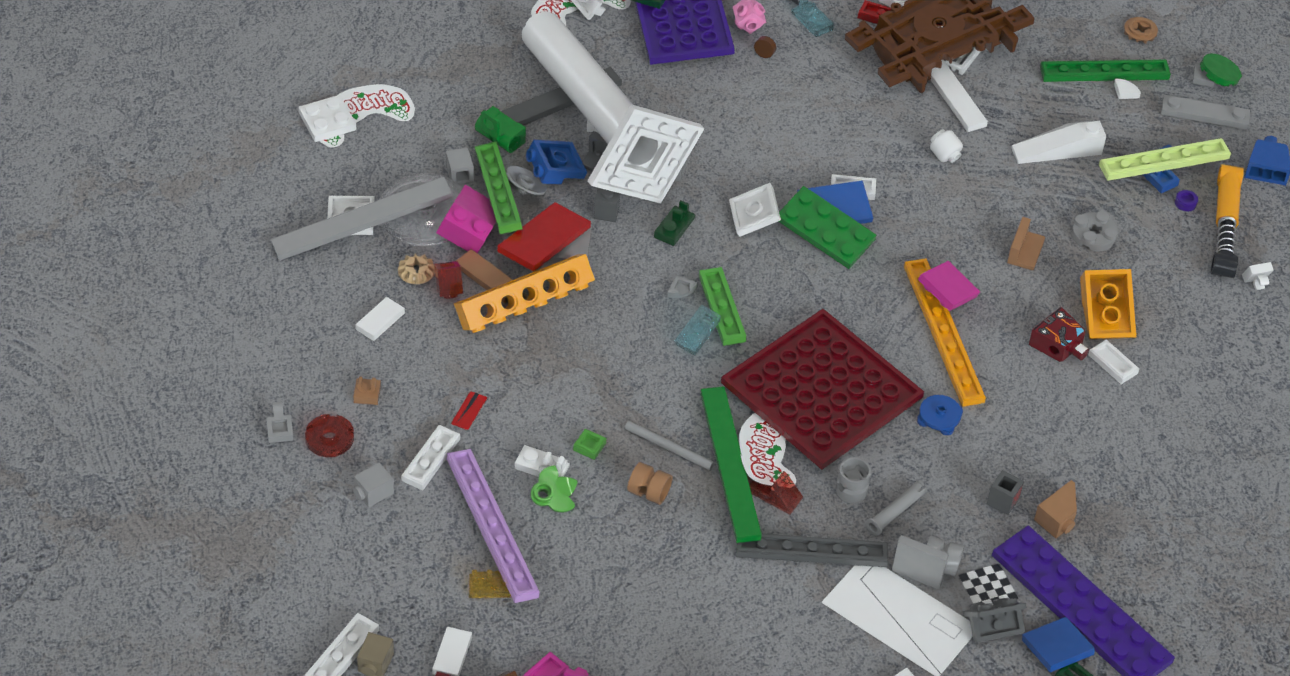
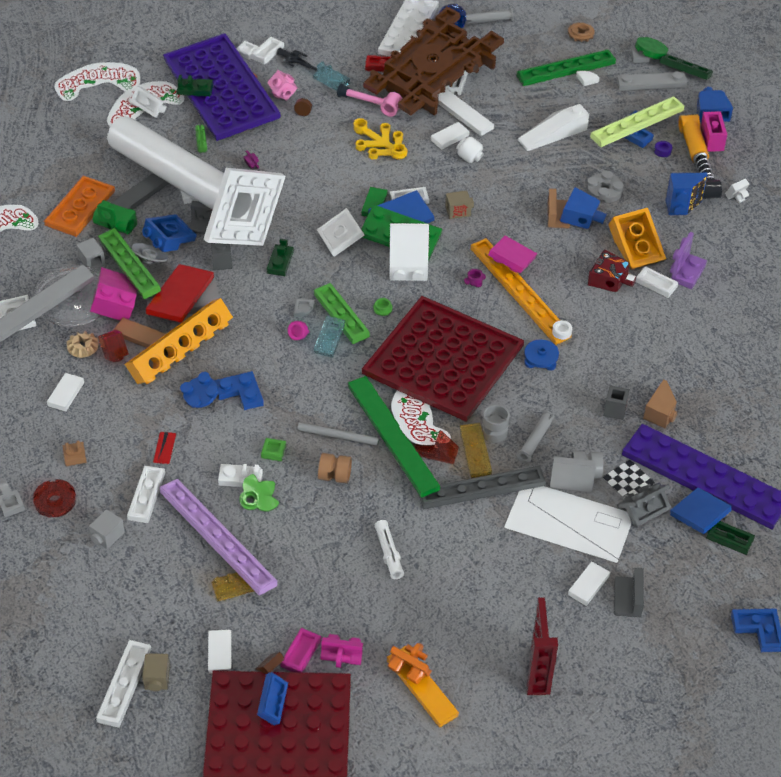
camera: 15 degrees left, 0 degrees up
none -> orange tile [44,176,115,237]
none -> blue piece [180,372,219,408]
none -> bright green axle [195,125,207,153]
none -> blue plate [214,371,264,410]
none -> magenta plate [243,150,259,169]
none -> dark pink tile [288,321,310,340]
none -> bright pink piece [337,84,403,117]
none -> yellow plant [353,118,408,160]
none -> green tile [361,187,388,217]
none -> bright green plate [373,298,393,316]
none -> white pin [375,520,404,580]
none -> white slope [389,223,429,281]
none -> white tile [431,122,469,150]
none -> dark tan brick [445,190,474,219]
none -> clear yellow plate [460,423,492,478]
none -> magenta plate [464,269,486,287]
none -> white tile [552,320,572,340]
none -> blue torso [560,187,607,229]
none -> dark green tile [660,54,713,80]
none -> blue slope [665,173,707,215]
none -> medium lavender bracket [670,232,707,289]
none -> dark pink brick [700,111,727,152]

